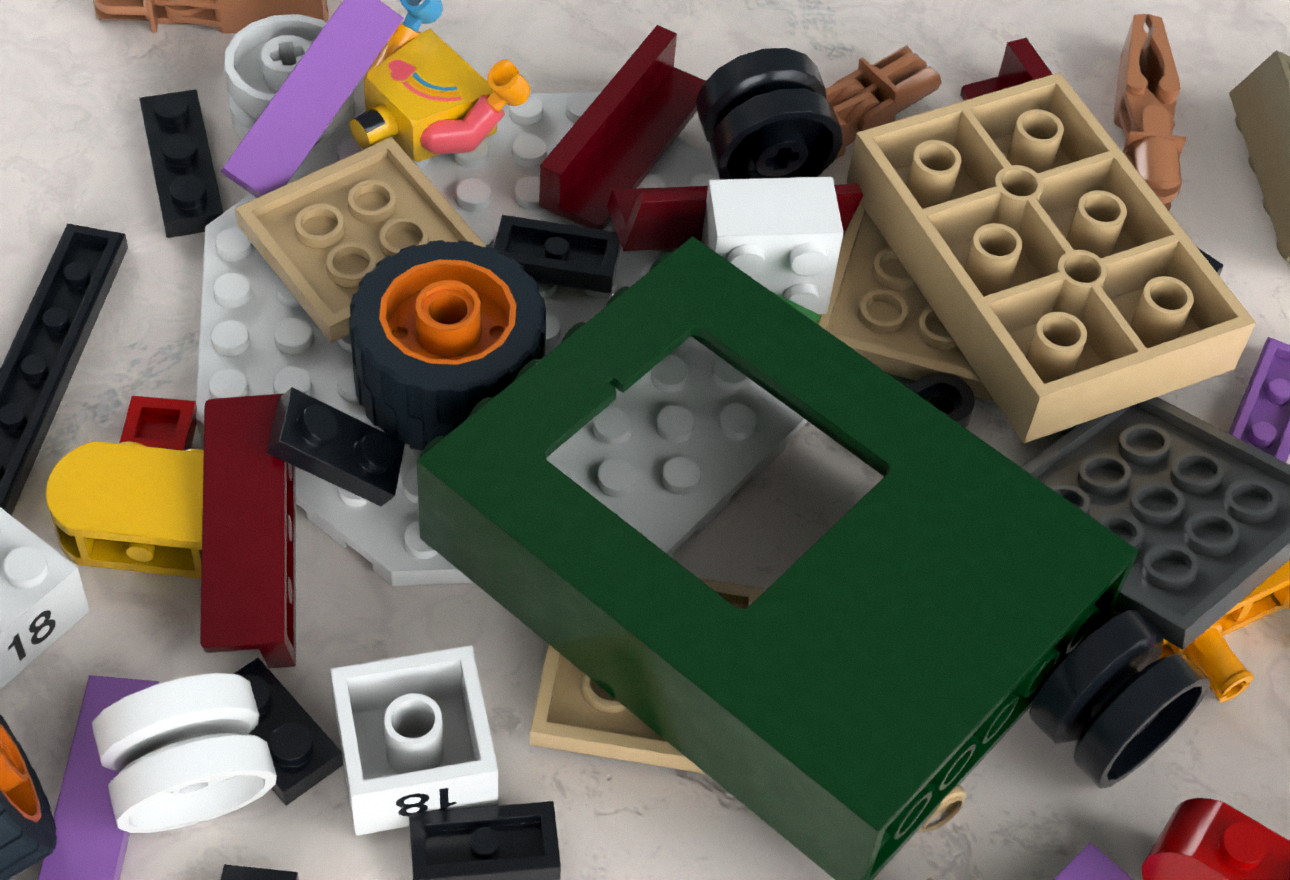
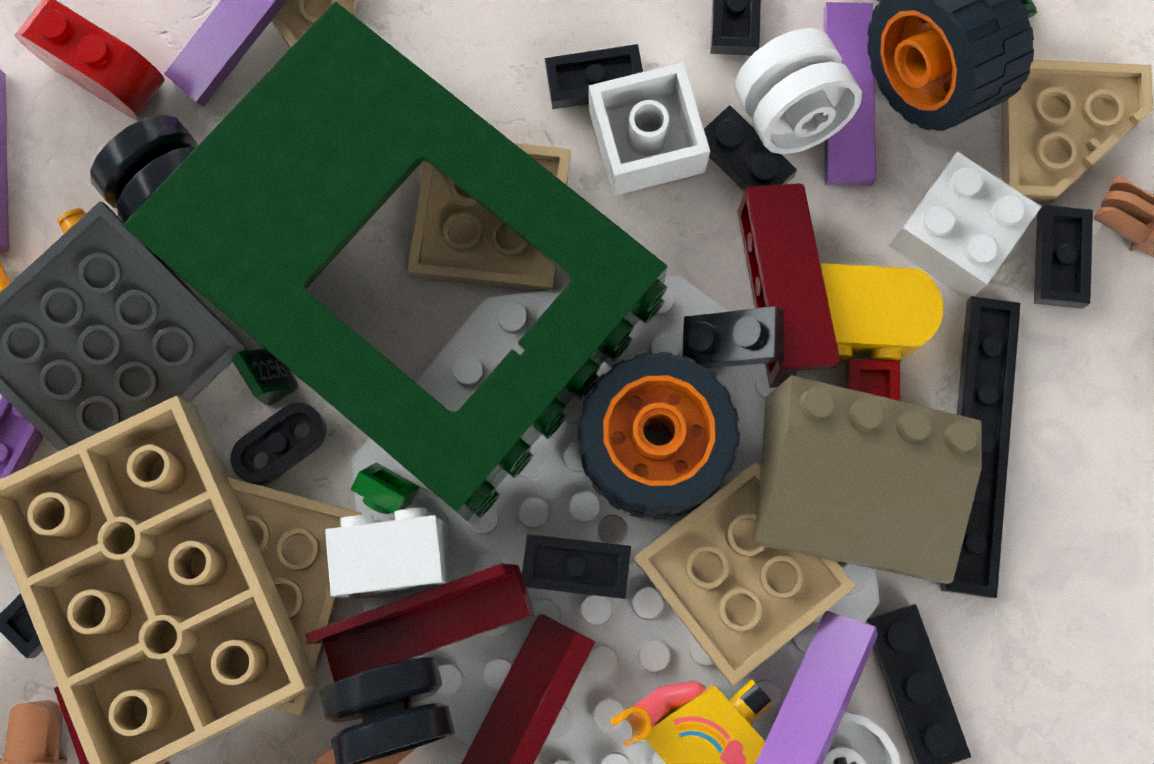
camera: 175 degrees left, 25 degrees up
none -> dark tan slope [755,375,982,584]

